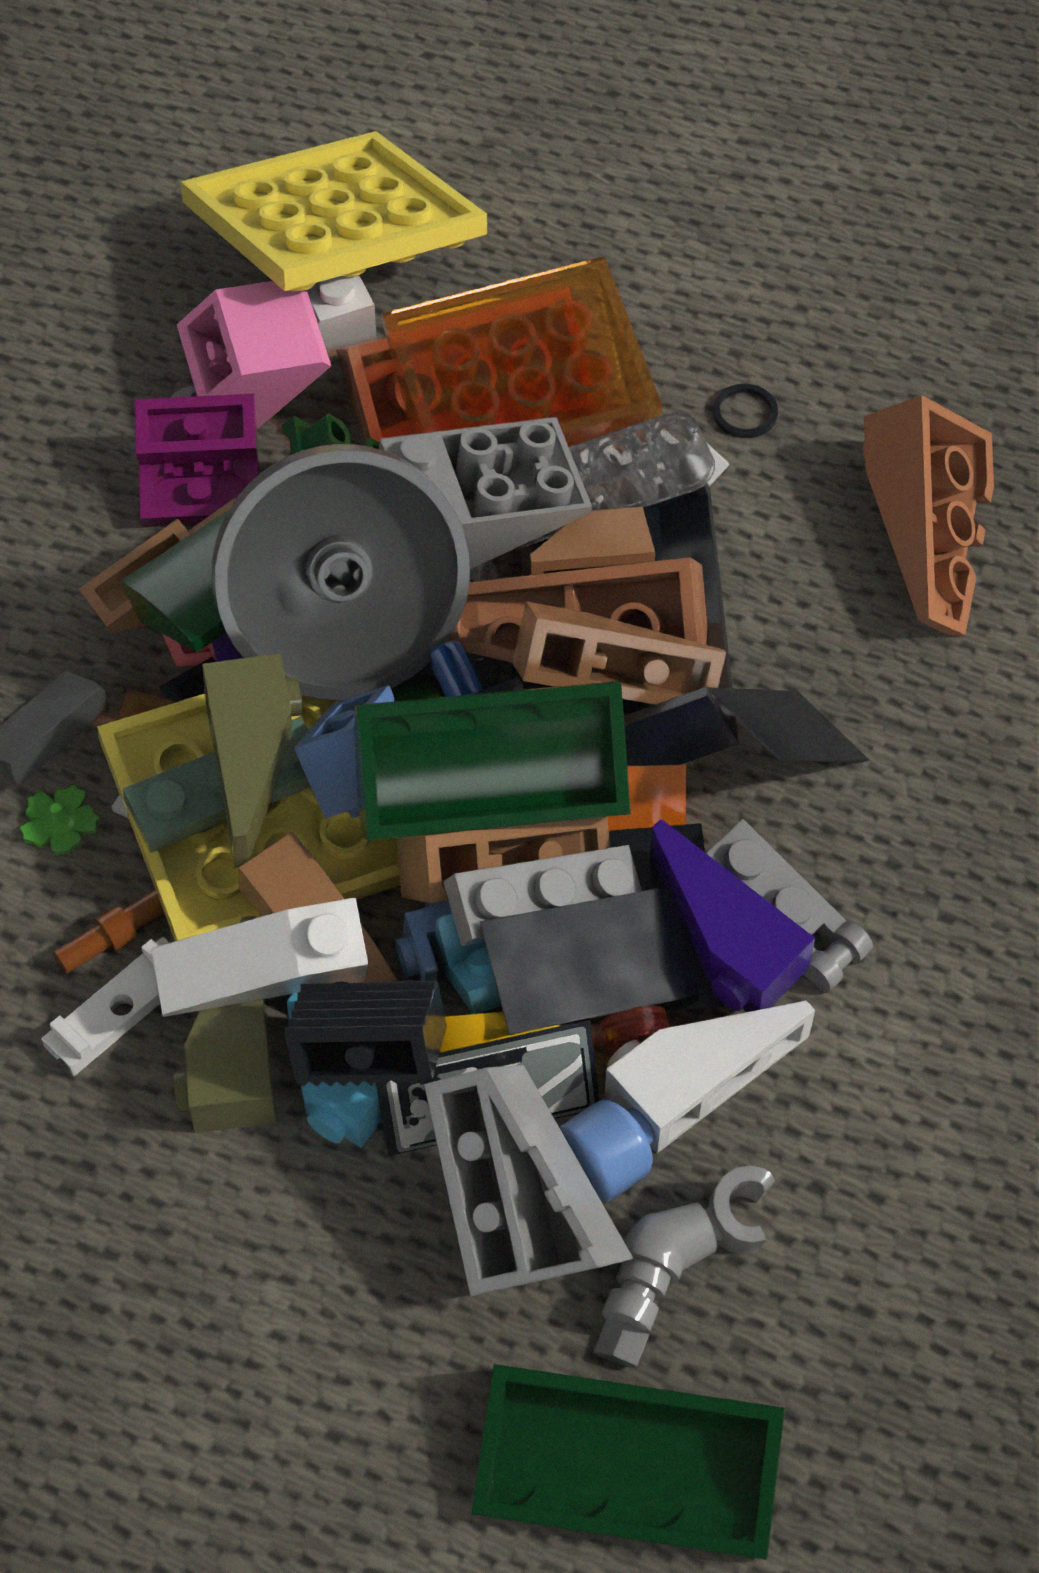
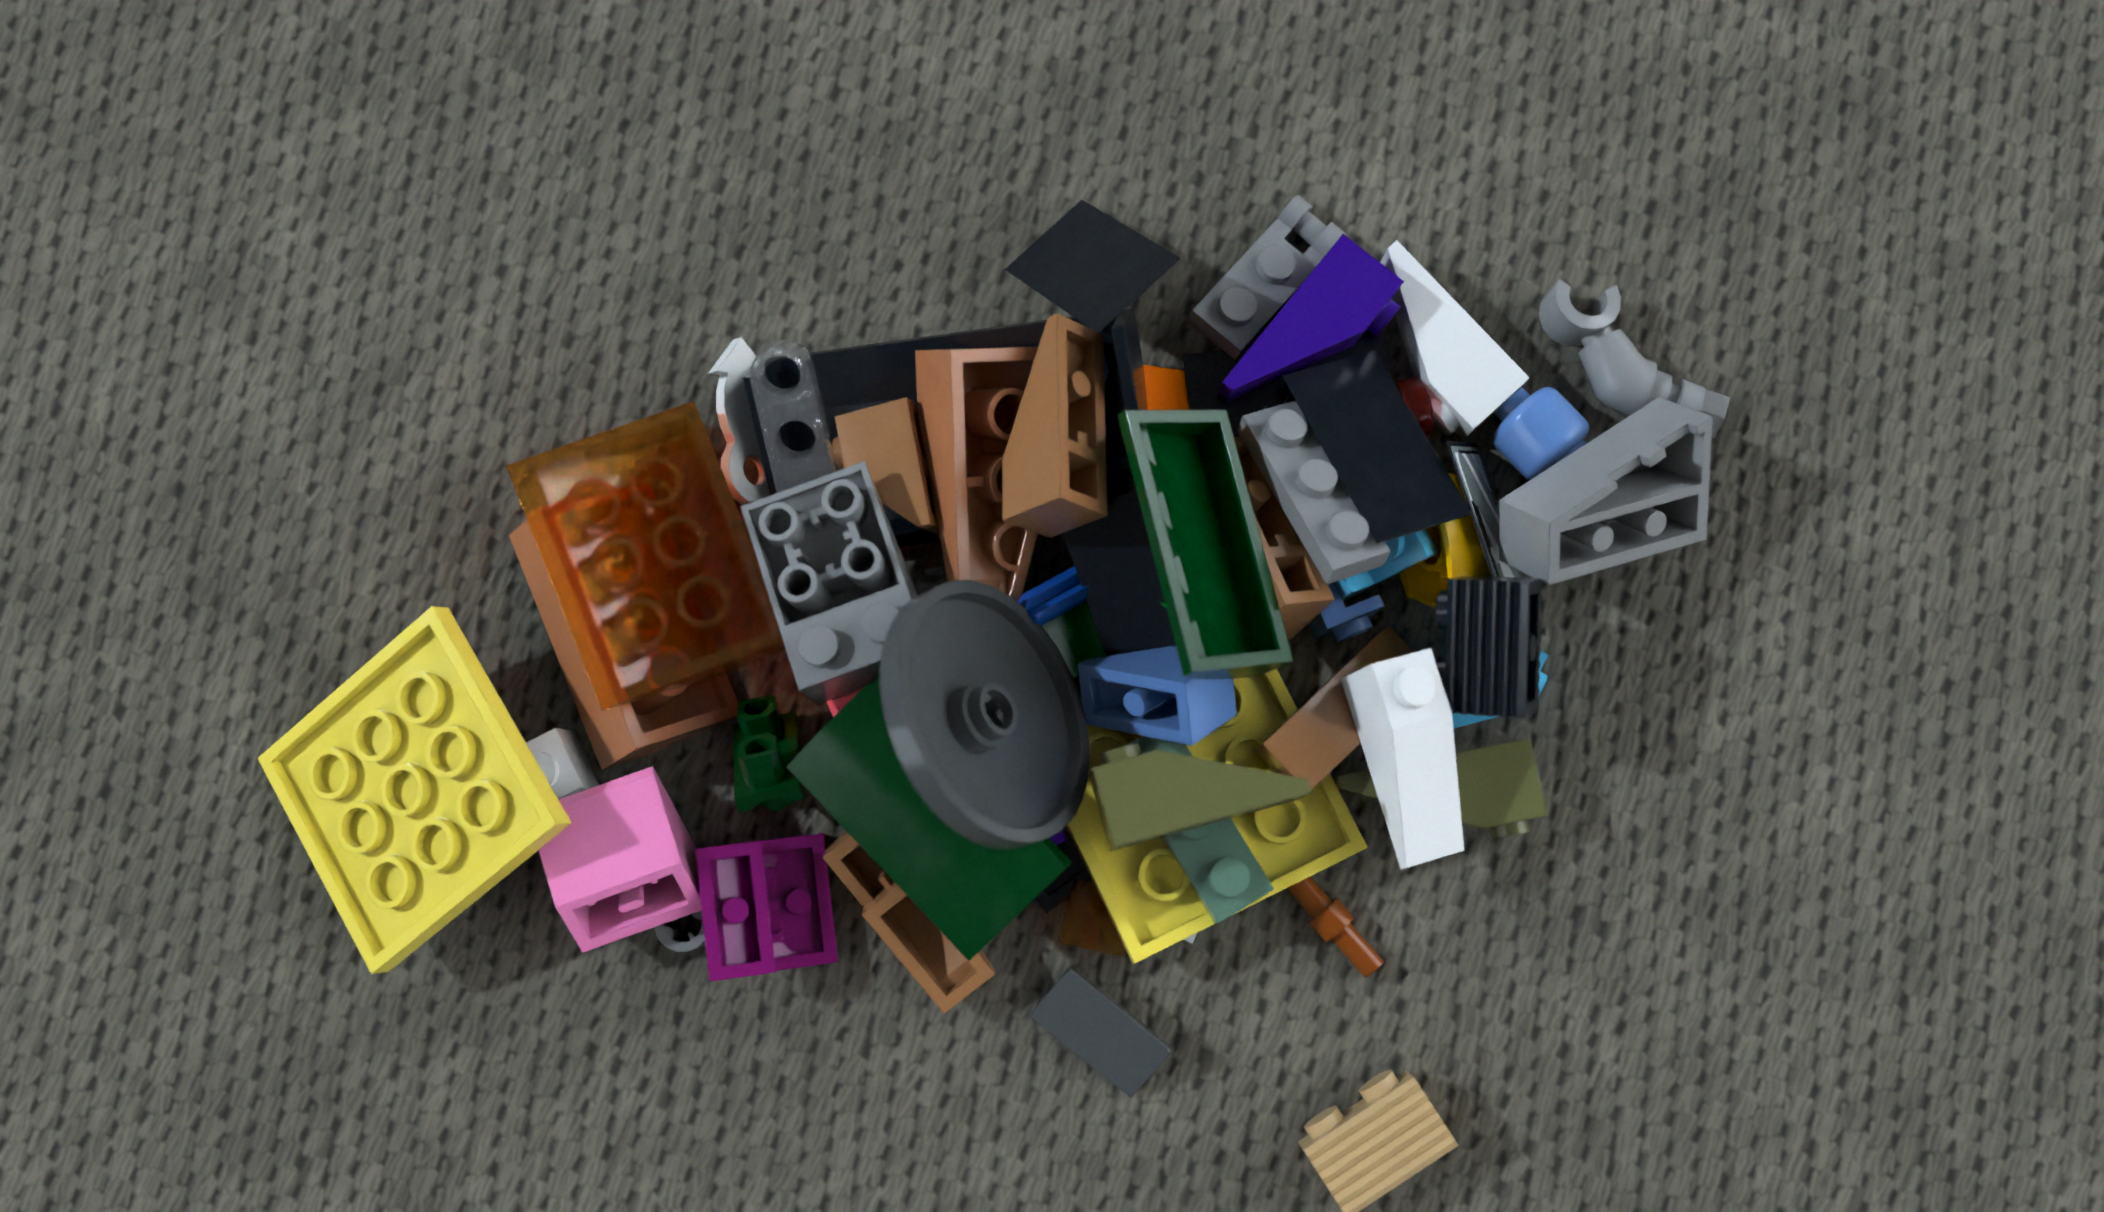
camera: 85 degrees left, 25 degrees up
bright green plant [20,785,100,856] -> none
white piece [41,937,169,1076] -> none
dark green slope [471,1364,785,1560] -> none
black piece [713,384,778,438] -> none
nougat wedge [863,395,994,636] -> none

